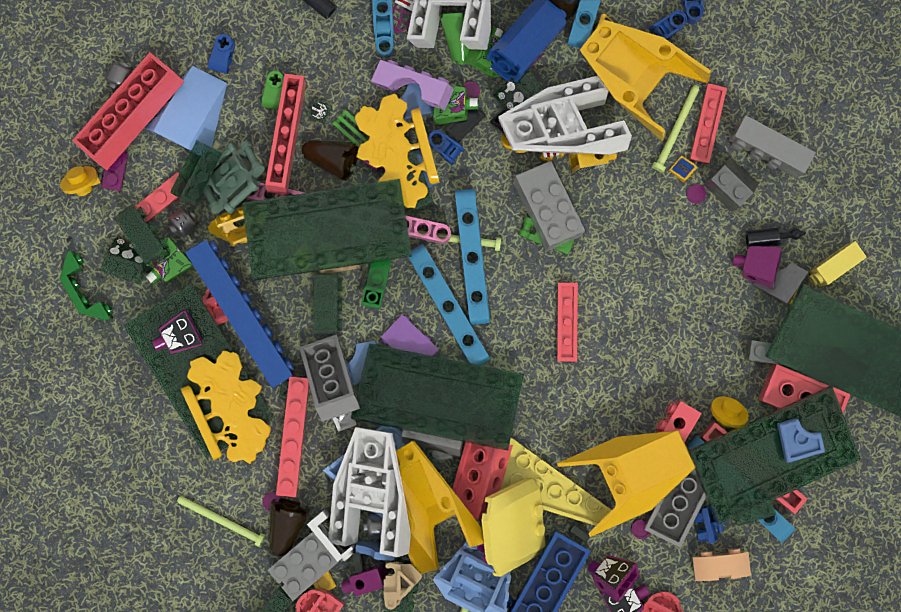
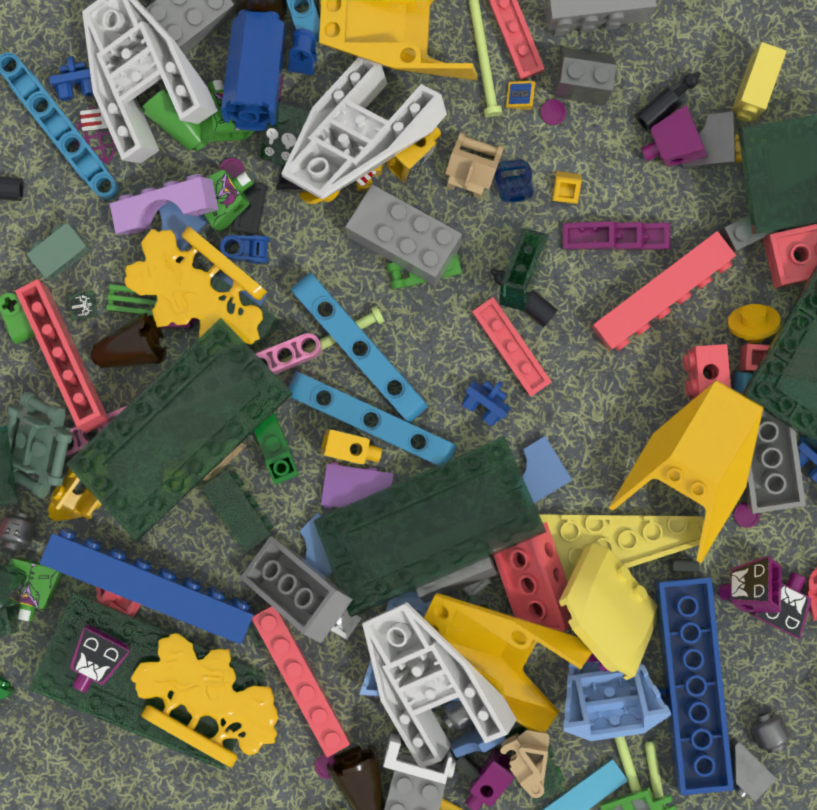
camera: 35 degrees left, 0 degrees up
none -> sand green brick [26,222,91,281]
none -> blue piece [288,28,317,76]
none -> yellow torso [320,429,382,465]
none -> tan piece [445,132,504,199]
none -> blue hips [462,380,511,426]
none -> black wheel [490,268,558,328]
none -> clear blue piece [494,159,534,203]
none -> clear green brick [499,228,548,311]
none -> medium blue tile [514,436,572,507]
none -> yellow slope [552,171,582,204]
none -> magenta slope [563,221,671,250]
none -> coral brick [591,231,736,351]

